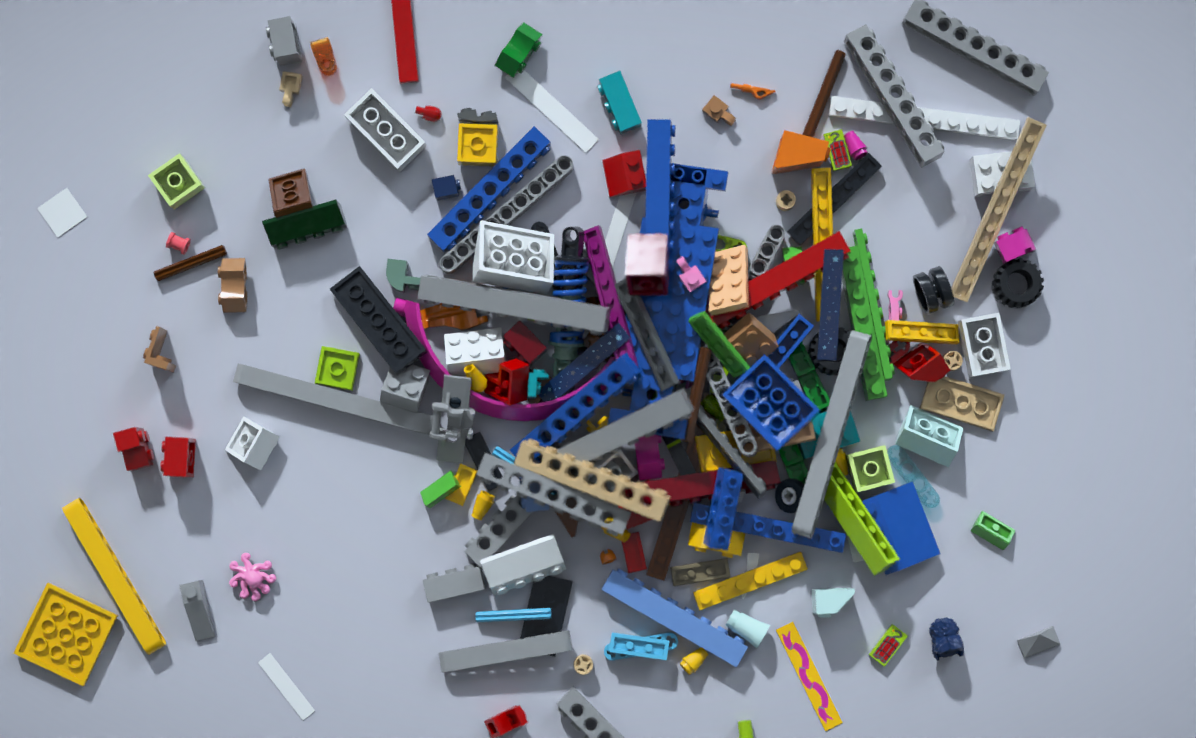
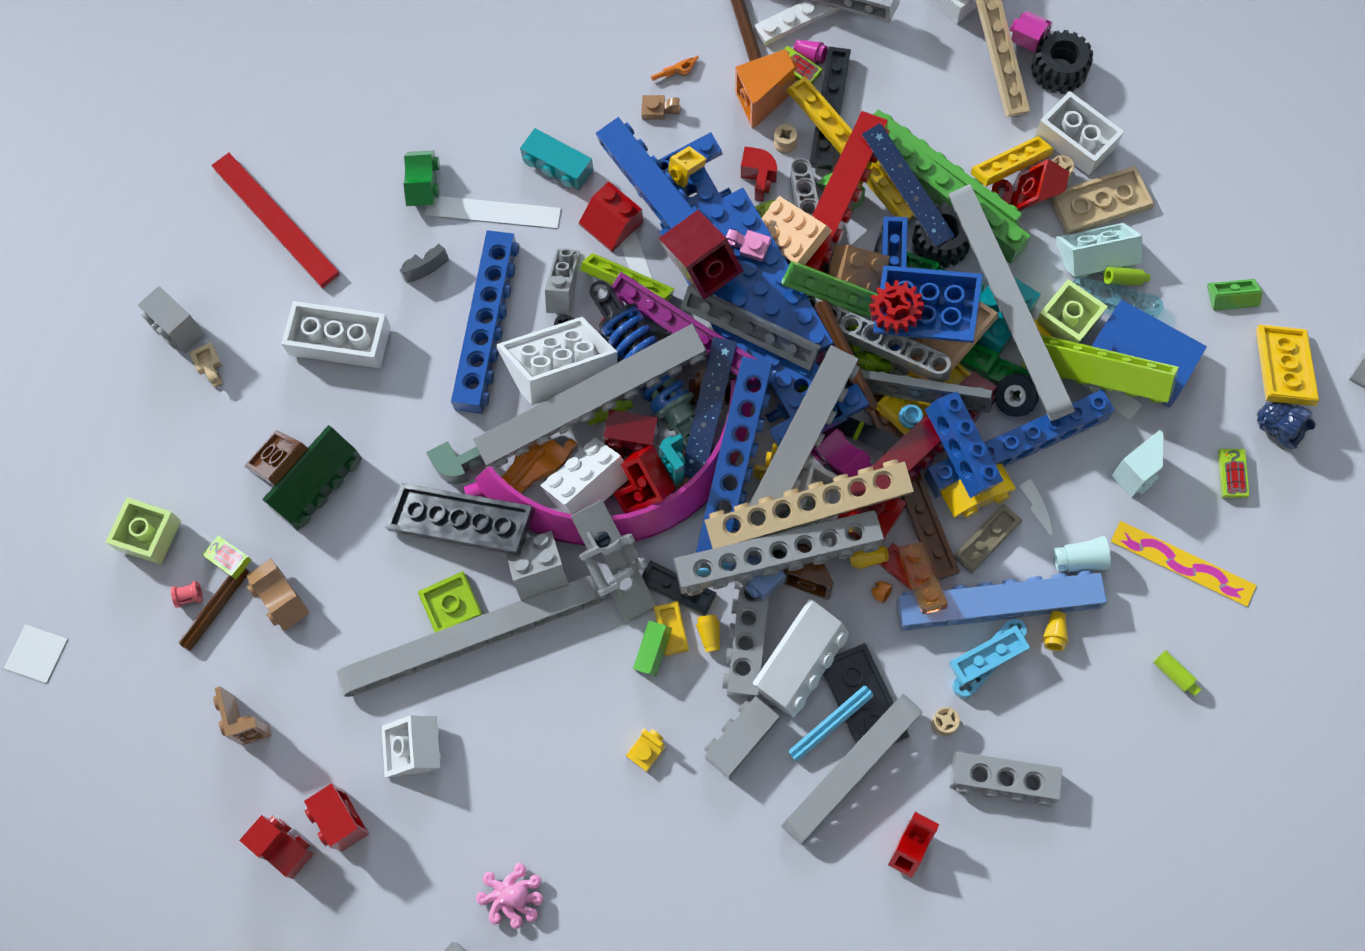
camera: 30 degrees left, 15 degrees down
clear orange piece [310,37,337,76] -> none
red cylinder [415,105,442,122] -> none
dark blue brick [431,175,461,201] -> none
light grey beam [440,155,573,274] -> none
yellow container [457,123,498,167] -> none
yellow cone [464,364,487,393] -> none
yellow plate [693,551,808,610] -> none
bright pink plate [887,290,903,321] -> none
black wheel [913,266,954,314] -> none
none -> tile [202,536,252,579]
none -> light grey slope [545,248,580,315]
none -> lime plate [580,253,675,301]
none -> yellow bracket [626,729,665,773]
none -> yellow bracket [667,146,706,187]
none -> red brick [741,146,777,202]
none -> red gear [869,280,924,334]
none -> clear orange plate [897,541,948,615]
none -> medium azure plate [898,405,923,429]
none -> lime cylinder [1103,267,1151,286]
none -> yellow tile [1256,324,1319,406]

